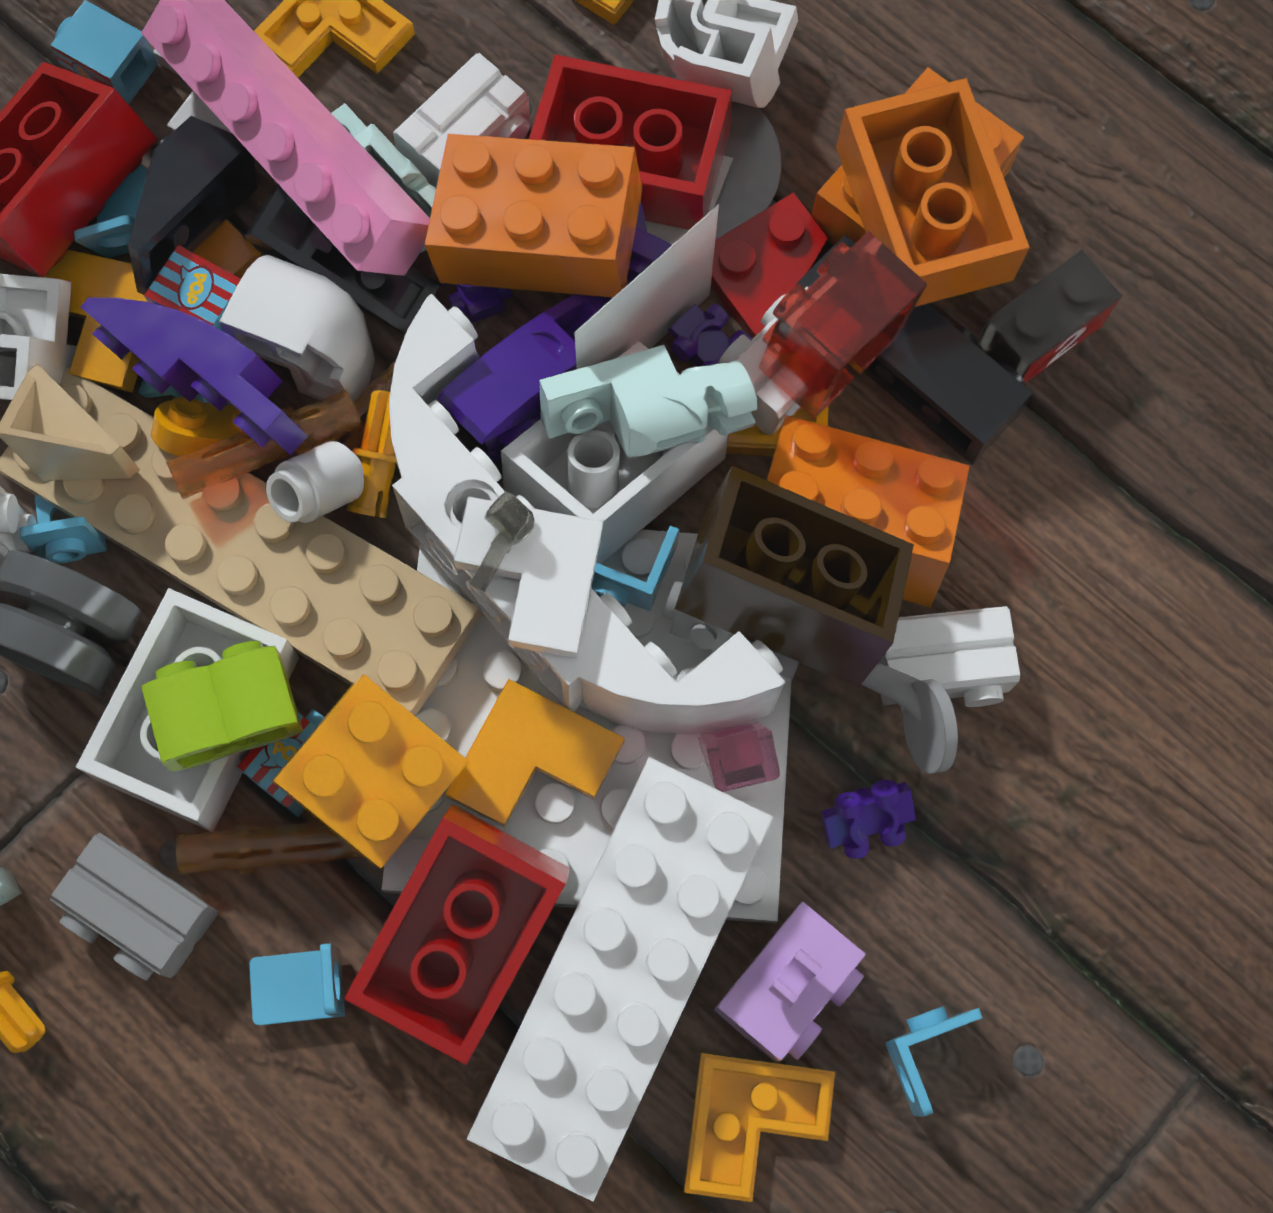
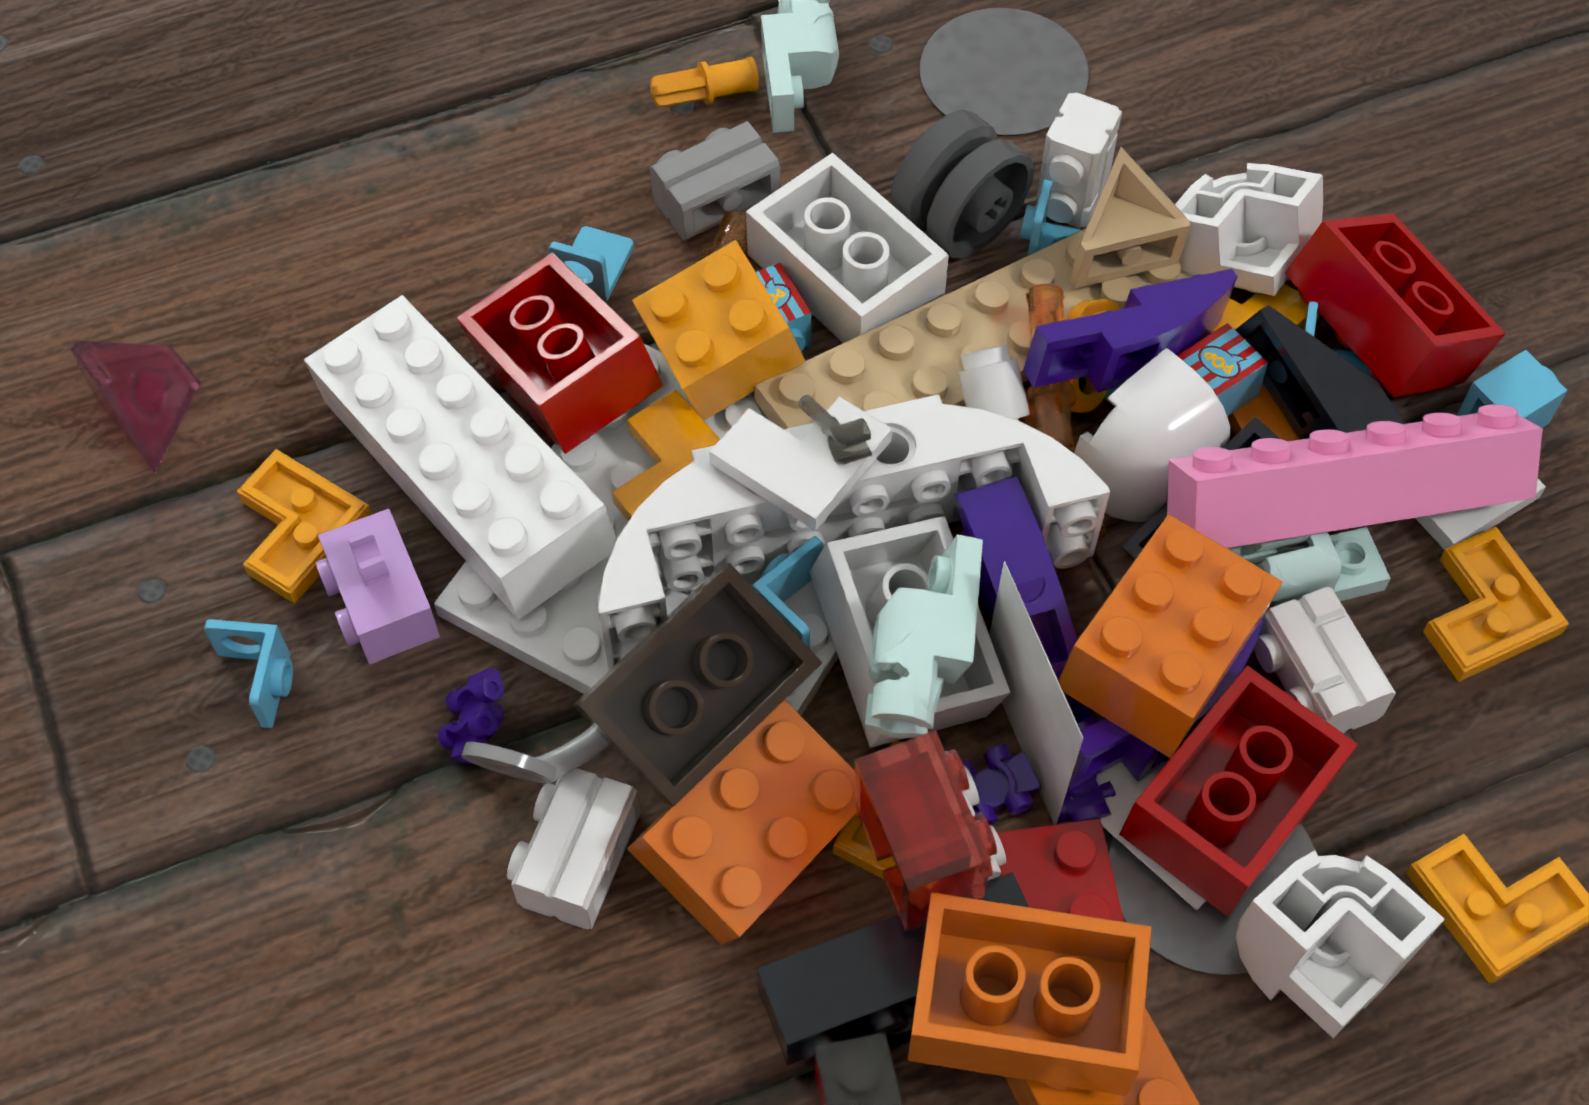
camera: 120 degrees right, 15 degrees down
lime brick [141,641,303,772] -> none
clear pink slope [698,721,780,792] -> none

